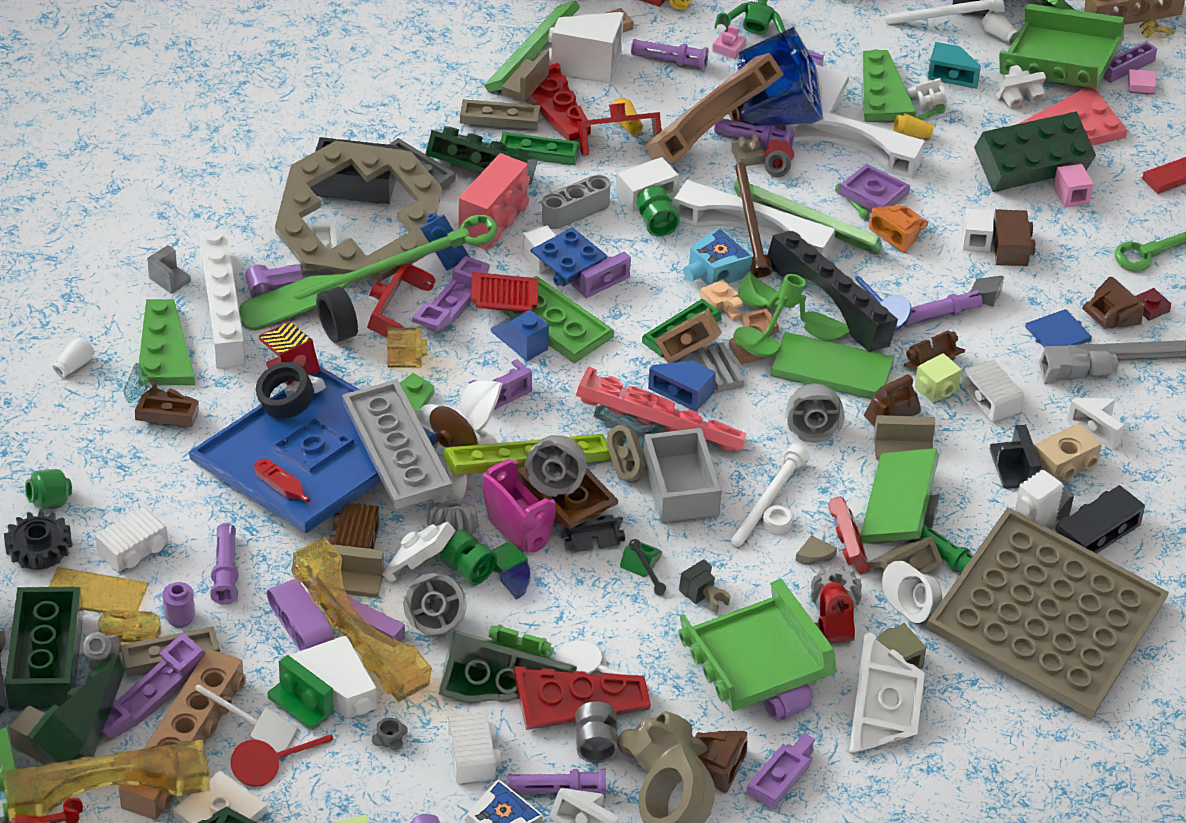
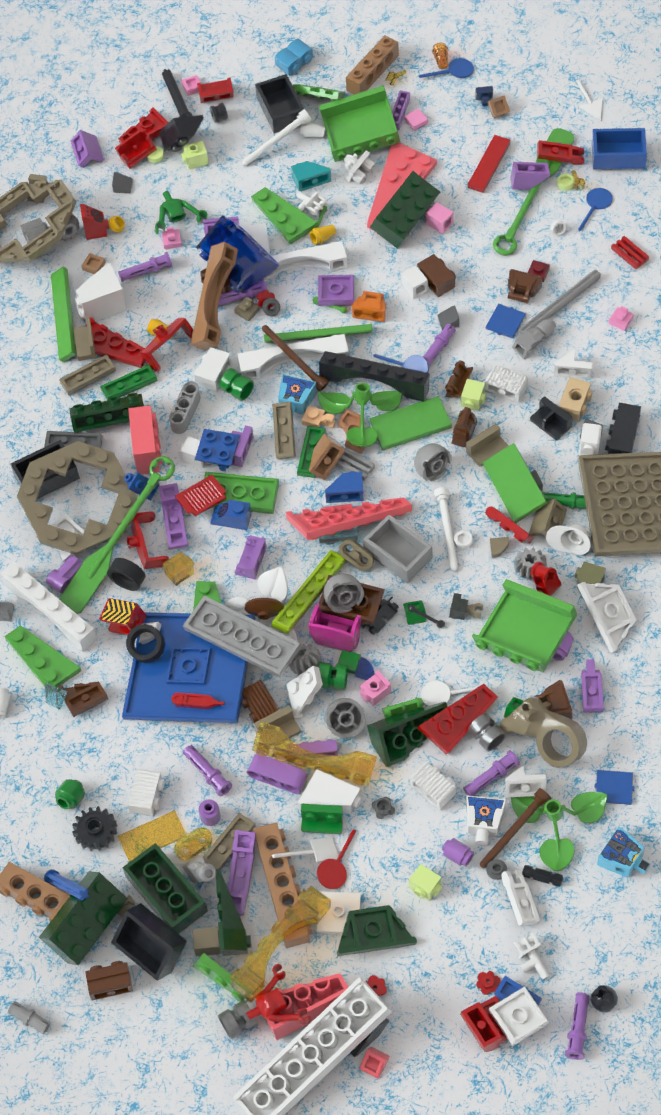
camera: 30 degrees left, 15 degrees up
none -> dark tan plate [272,402,296,459]
none -> bright pink brick [360,670,391,706]

